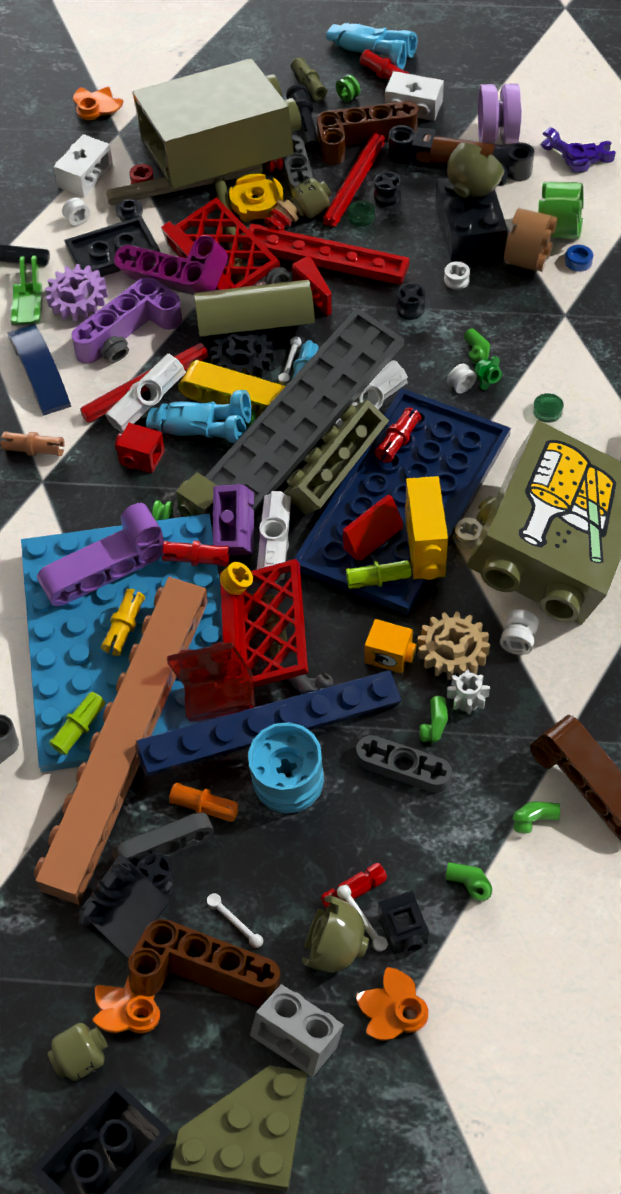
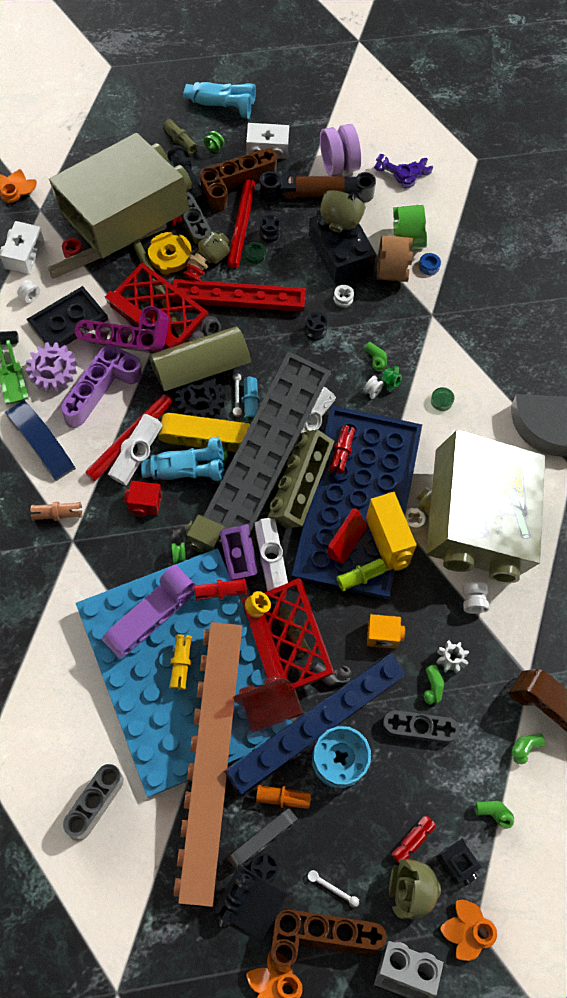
camera: 20 degrees left, 10 degrees up
lime axle [49,692,105,756] -> none
dark grey plate [101,336,129,363] -> none
black plate [116,199,143,222] -> none
red slope [292,256,332,316] -> none
white hinge [337,885,388,952] -> none
red pin [359,49,409,80] -> none
tan gear [418,612,490,680] -> none

